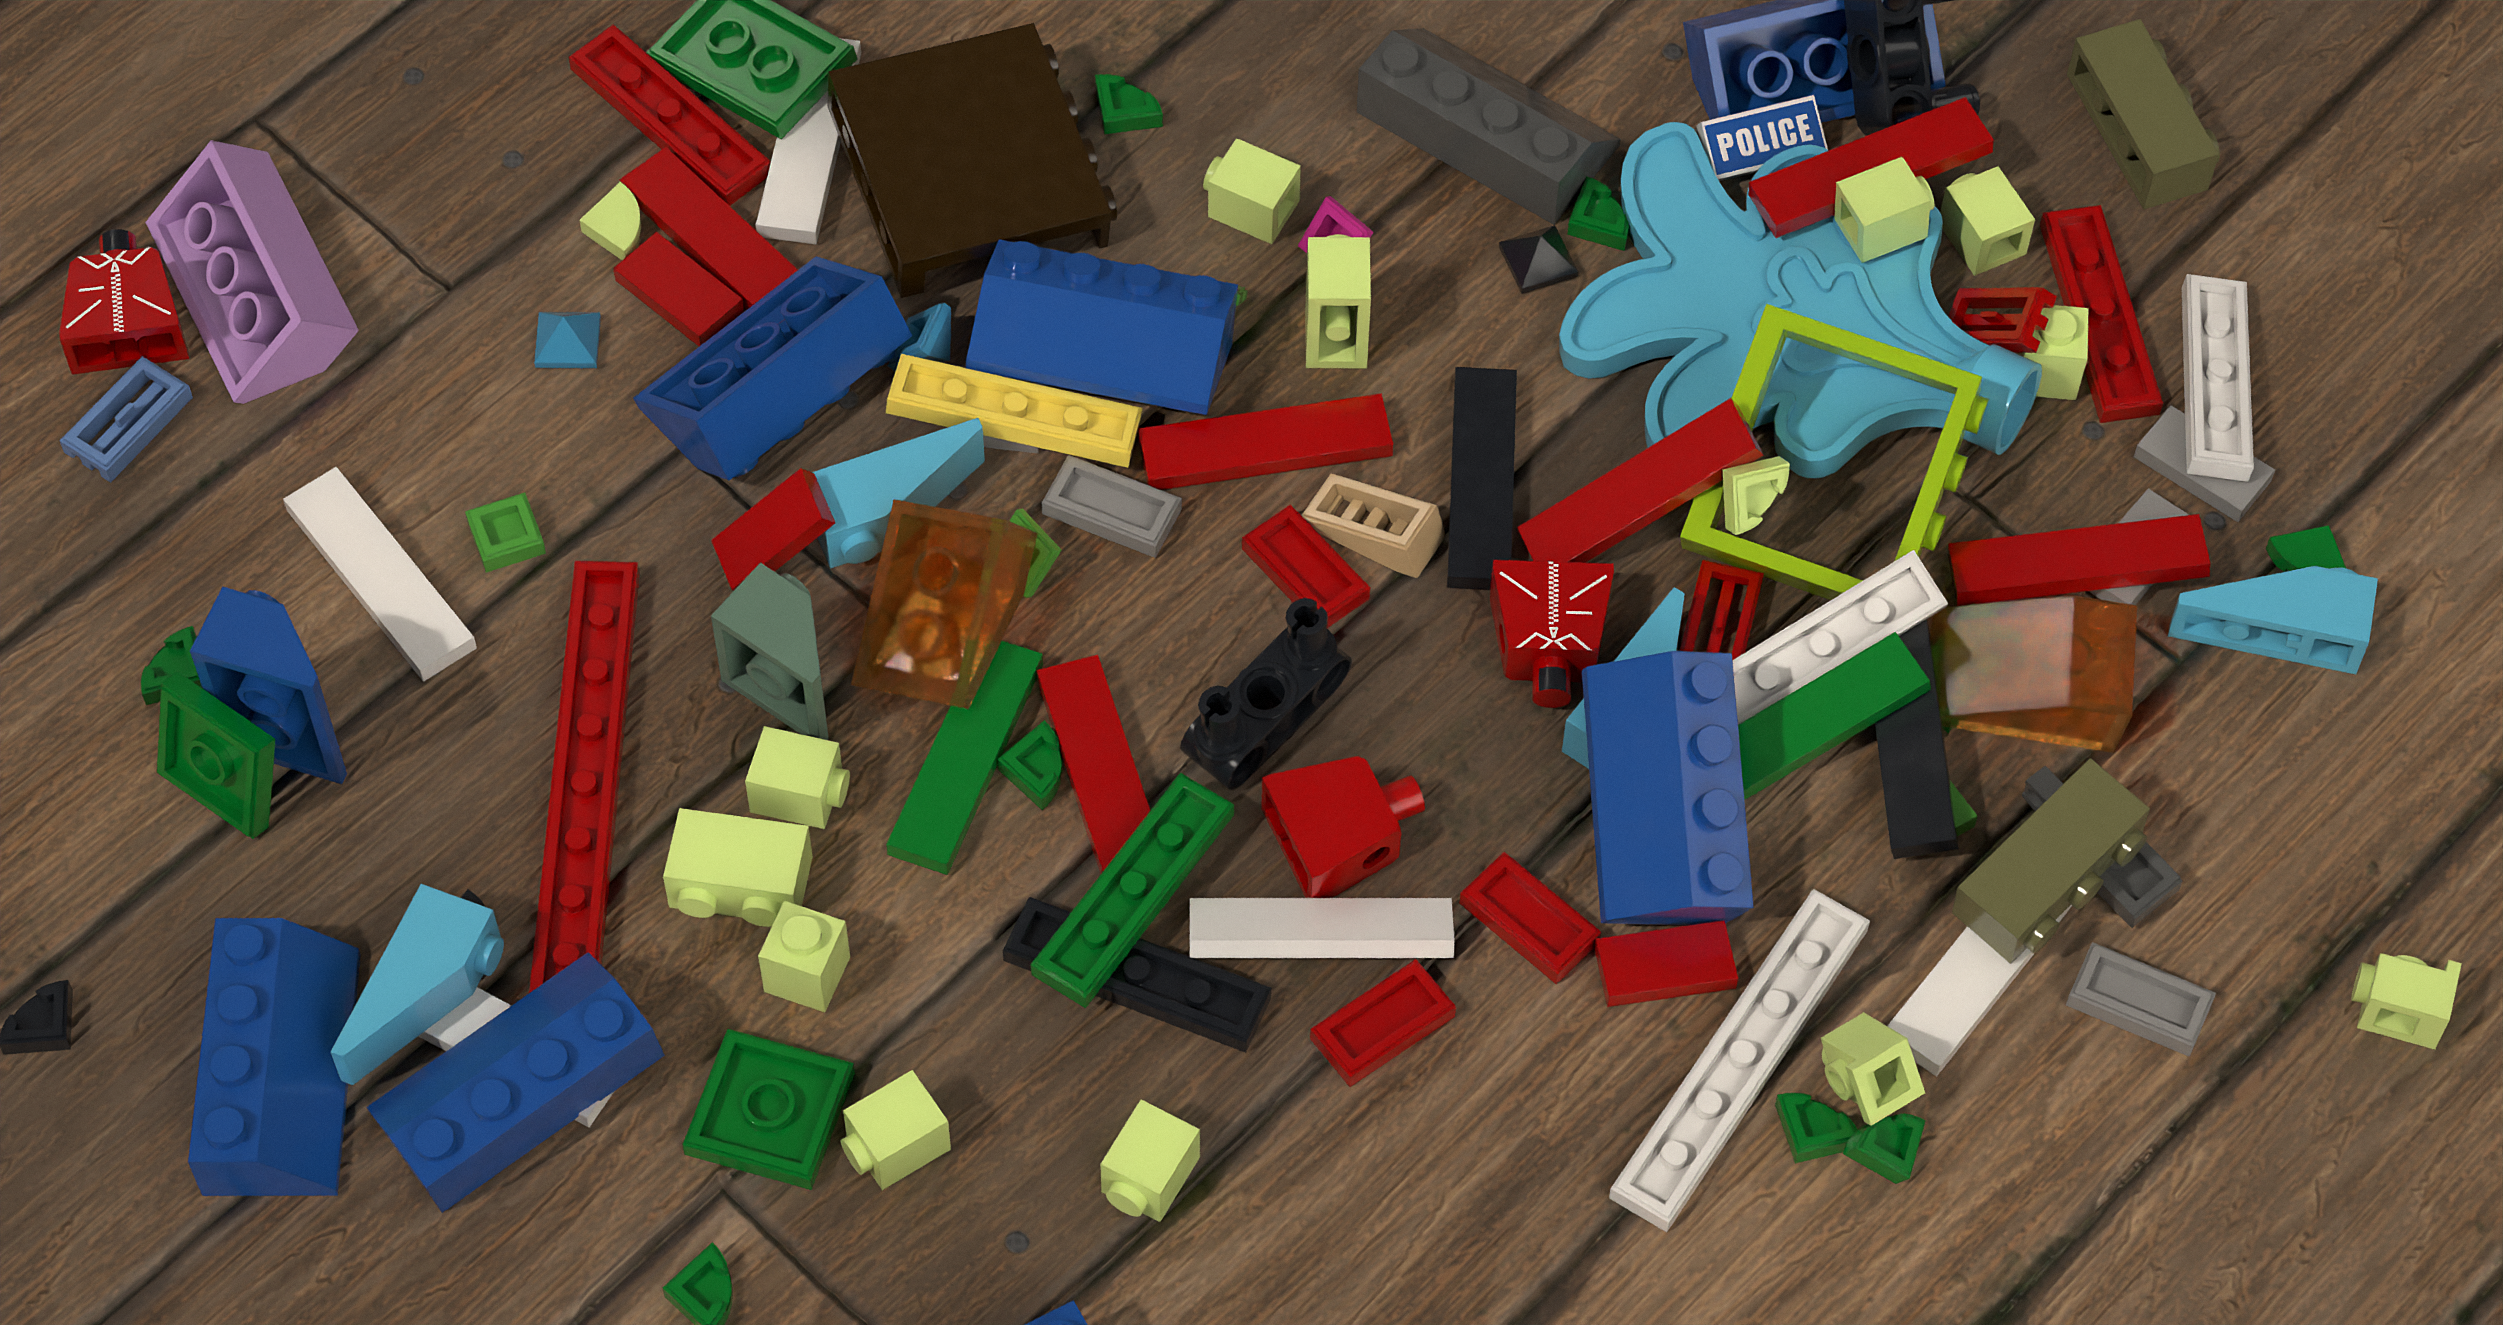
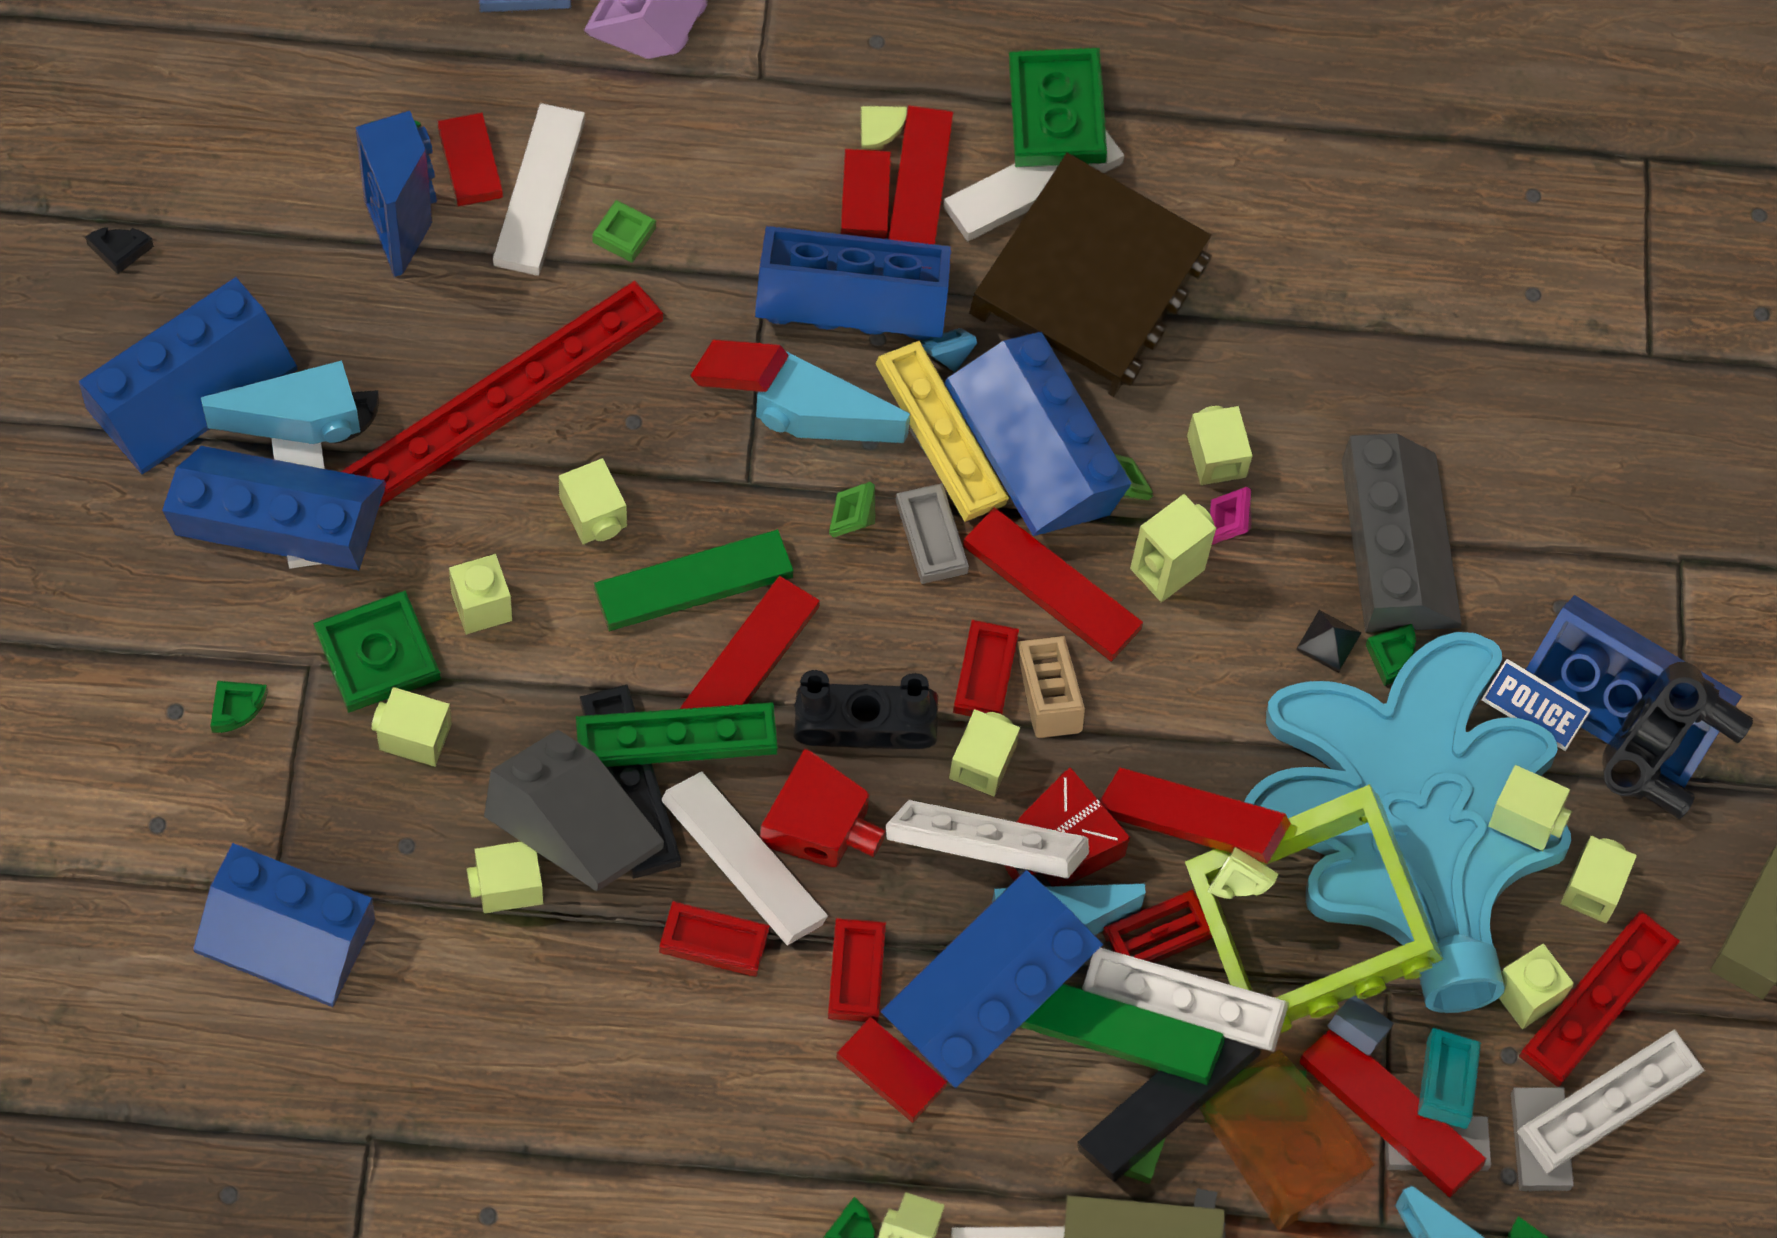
camera: 45 degrees right, 5 degrees up
green tile [157,671,275,839] -> none
dark azure slope [534,312,601,368] -> none
red tile [568,24,771,206] -> none
yellowish green brick [663,808,813,927] -> none
sand green slope [711,562,829,740] -> none
clear orange slope [851,499,1038,709] -> none
green tile [997,720,1062,810] -> none
green tile [1095,74,1163,135] -> none
black tile [1447,367,1517,590] -> none
white tile [1609,889,1870,1232] -> none
red tile [1748,97,1994,238] -> none
red tile [1948,287,2057,353] -> none
none -> red tile [437,112,503,207]
none -> dark grey slope [484,730,664,891]
none -> white tile [886,800,1089,878]
none -> yellowish green brick [949,709,1020,797]
none -> sand blue tile [1328,996,1394,1056]
none -> teal tile [1417,1028,1481,1129]

